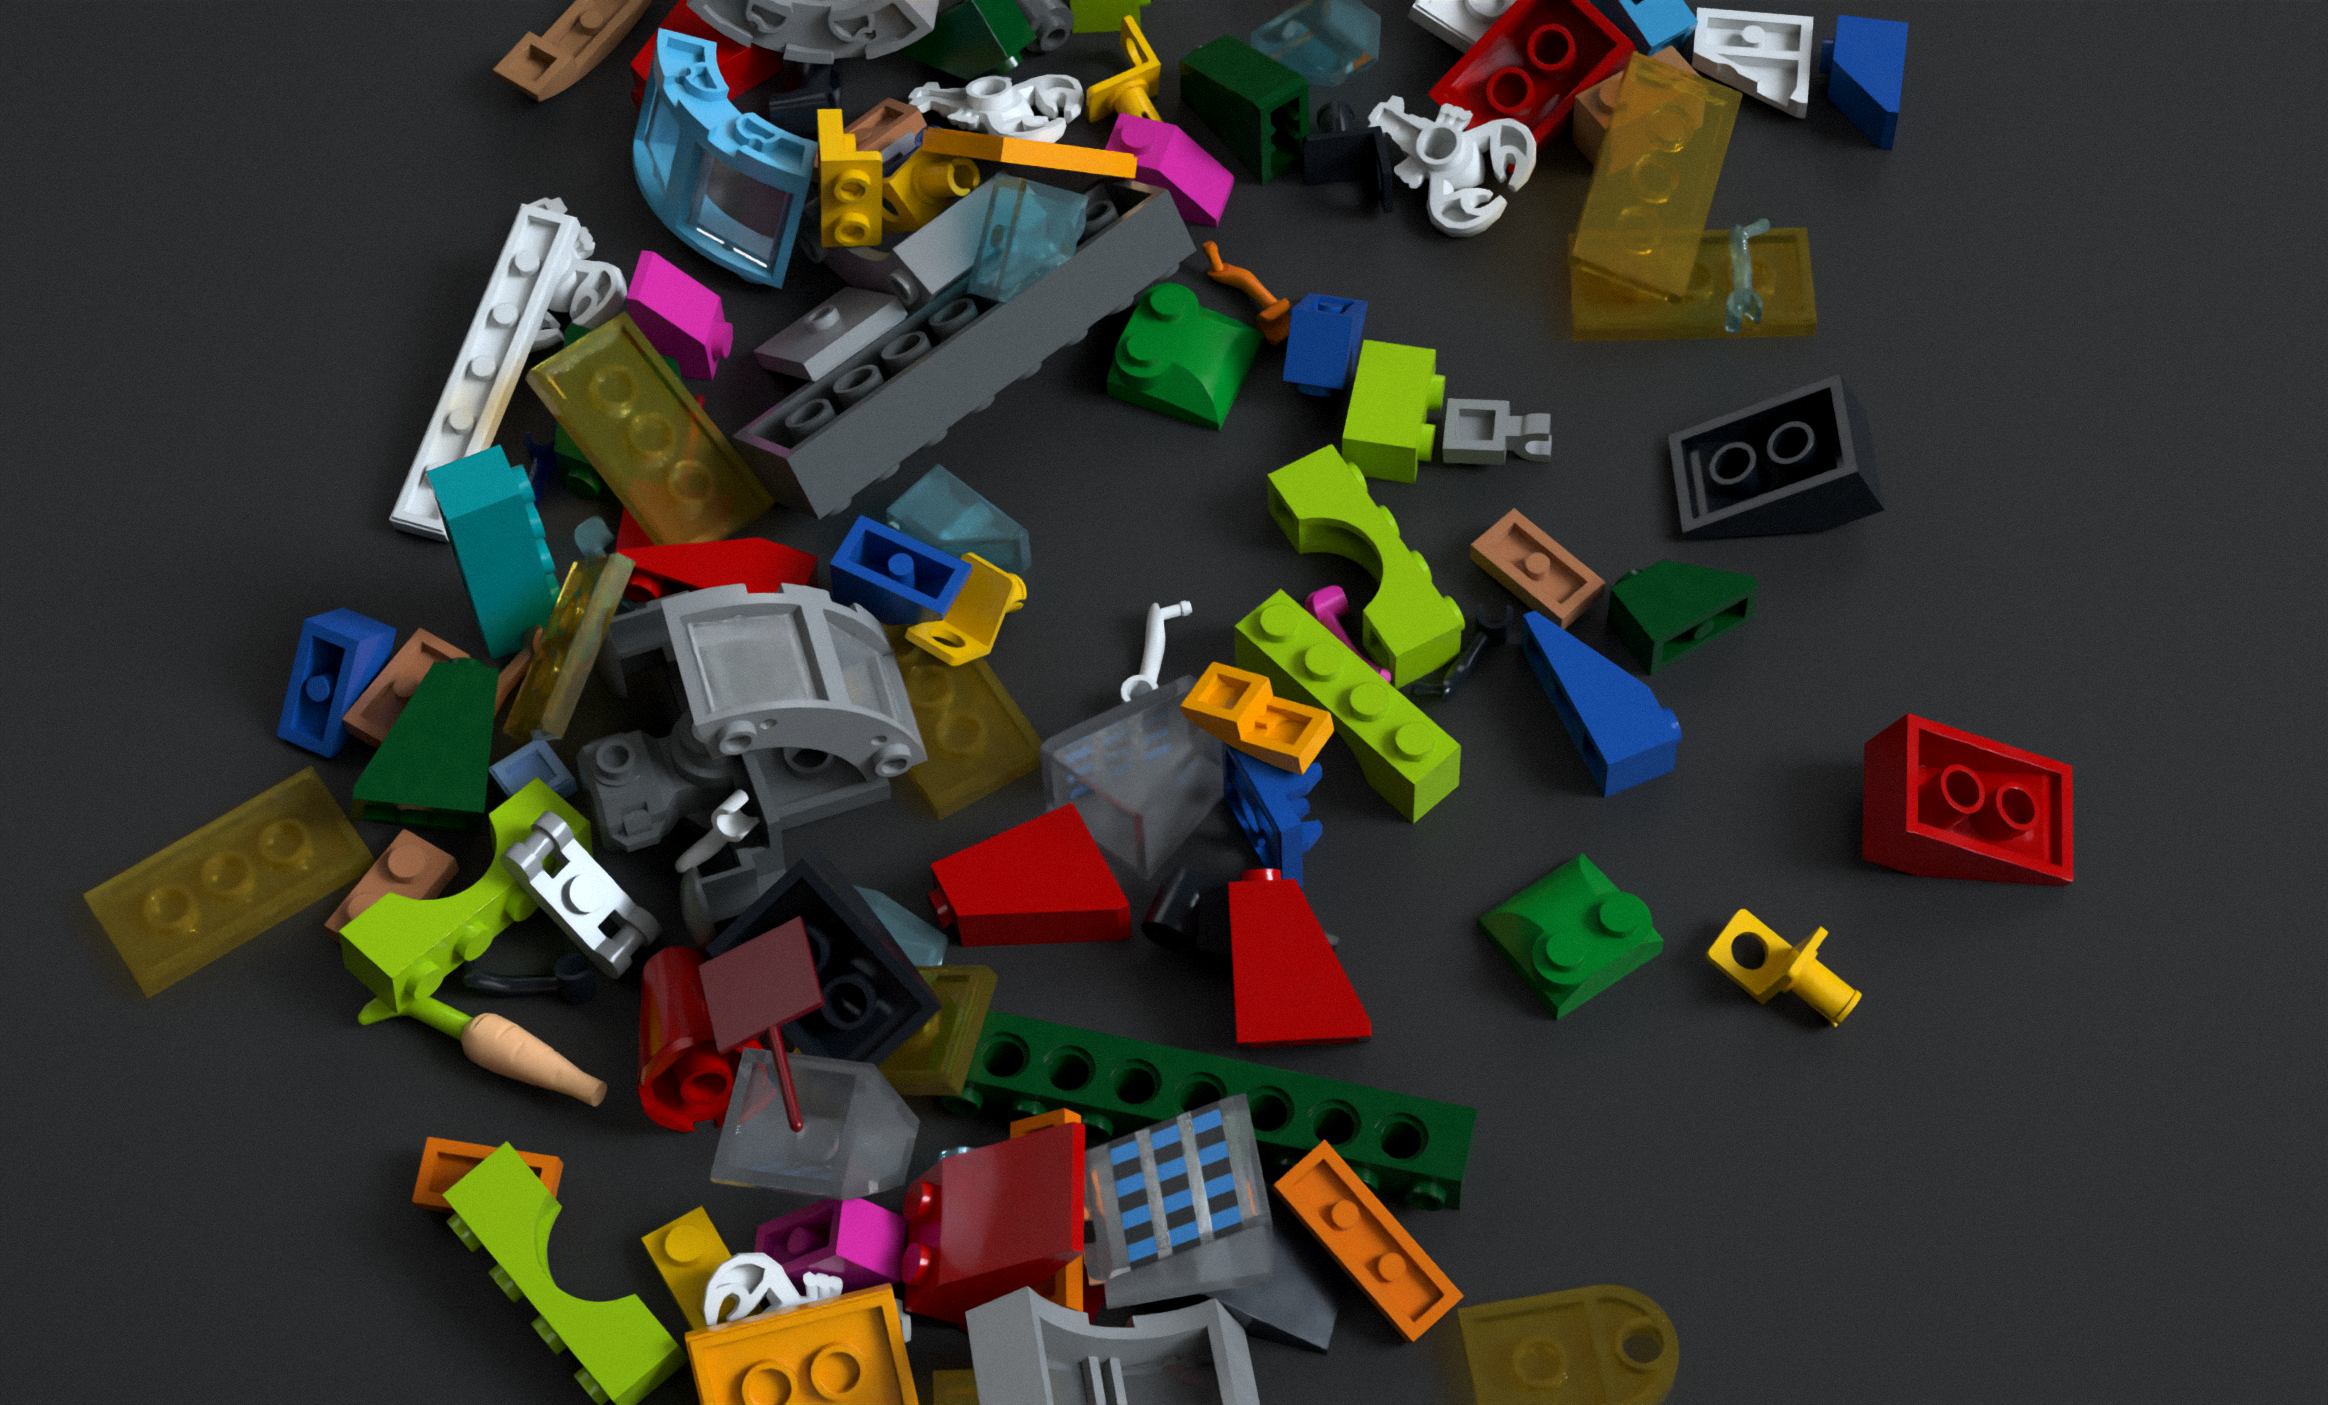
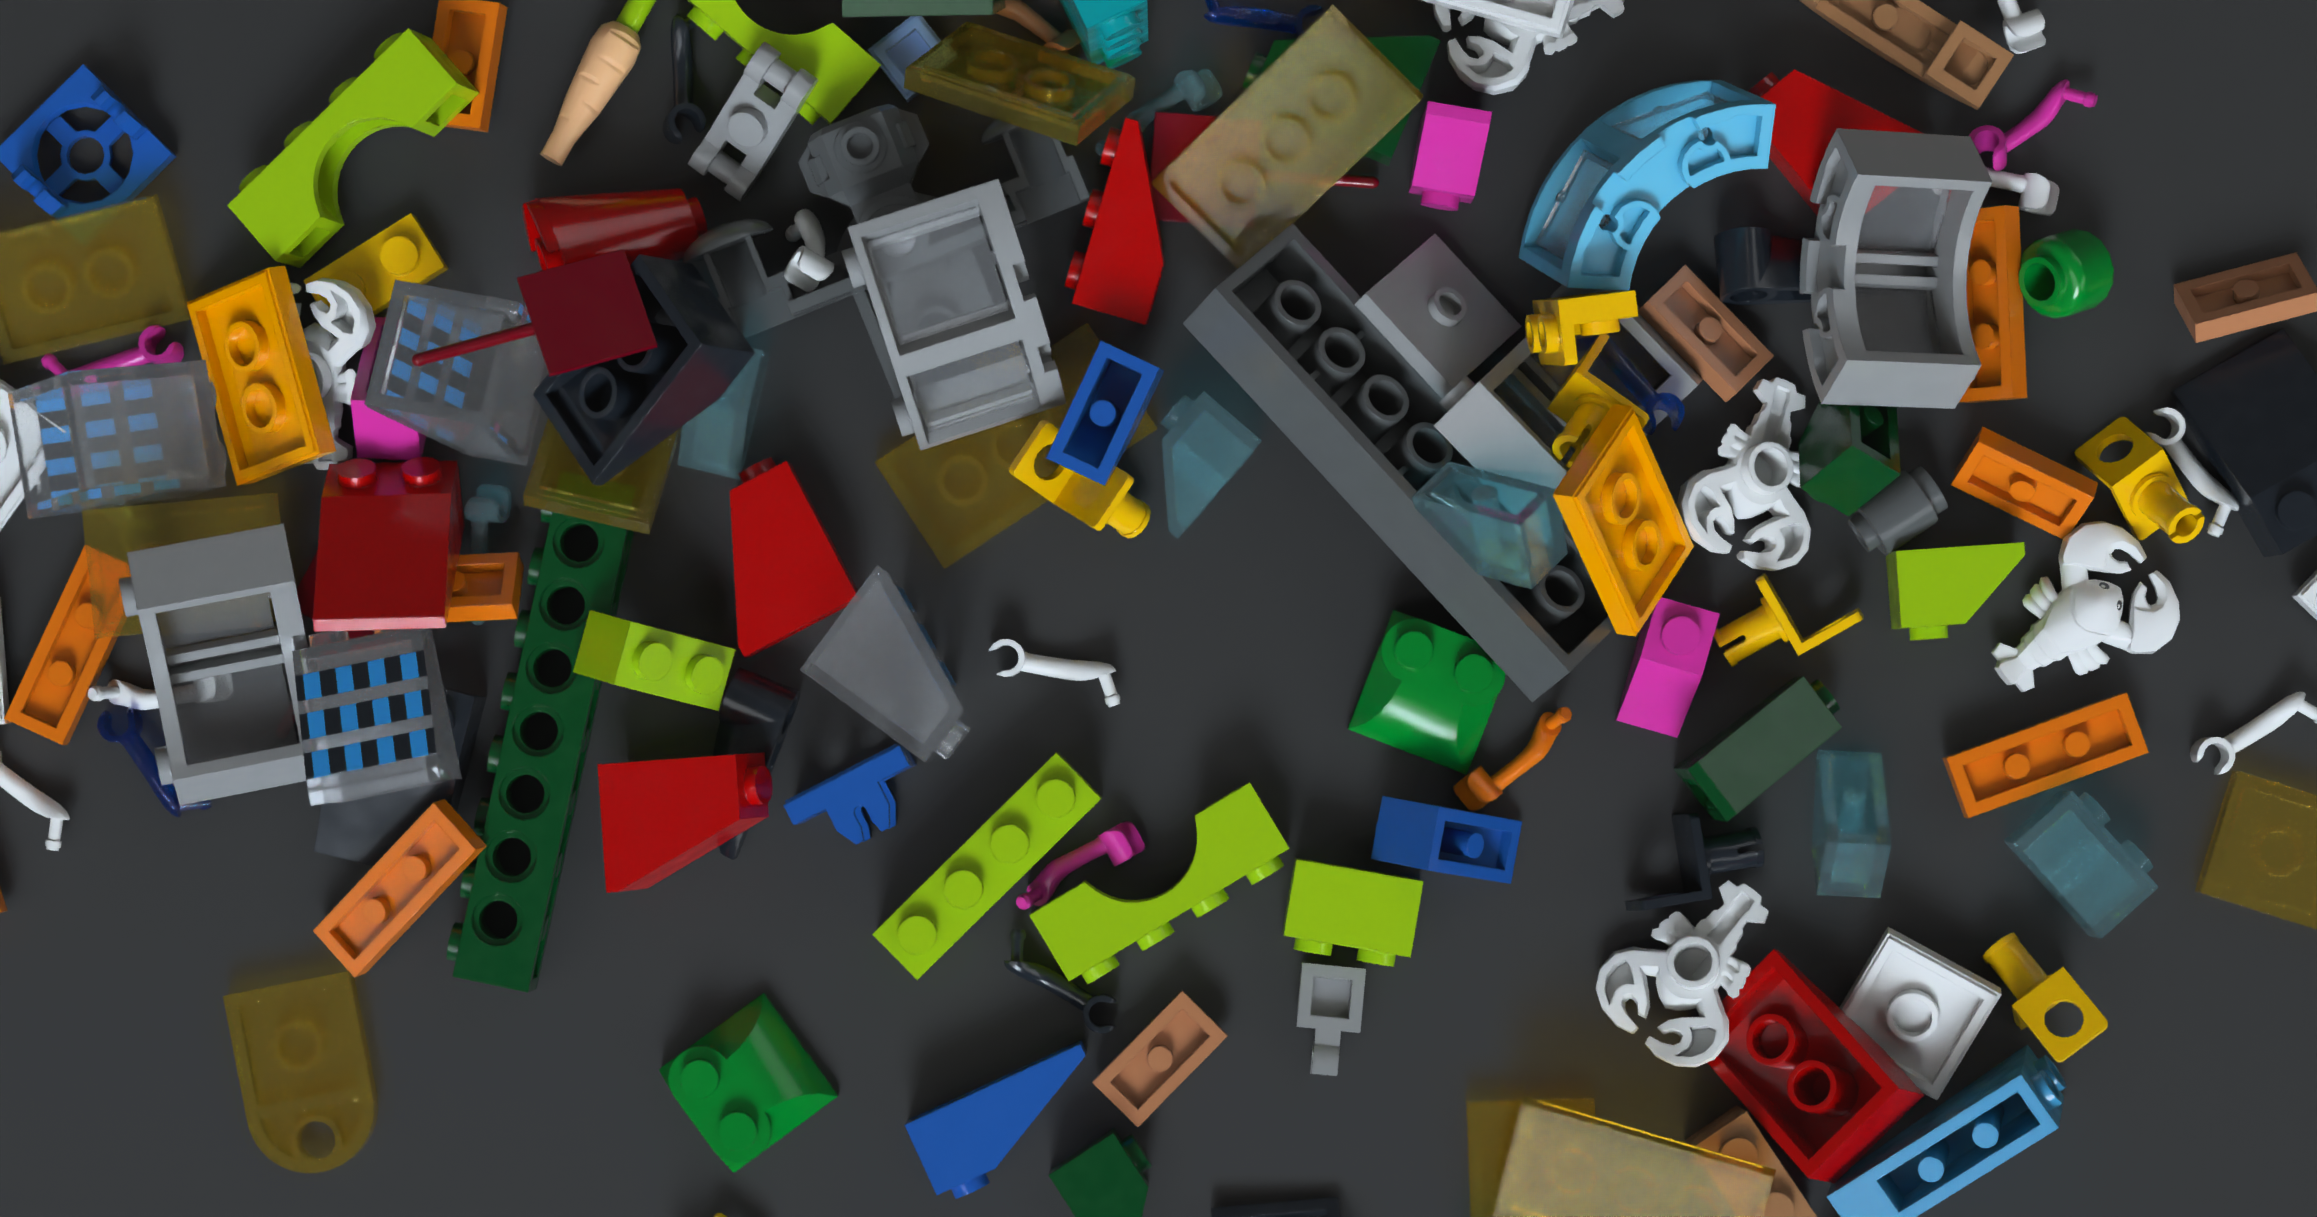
camera: 90 degrees right, 30 degrees up
light orange slope [1180,661,1334,776] -> none
none -> lime brick [573,610,735,711]

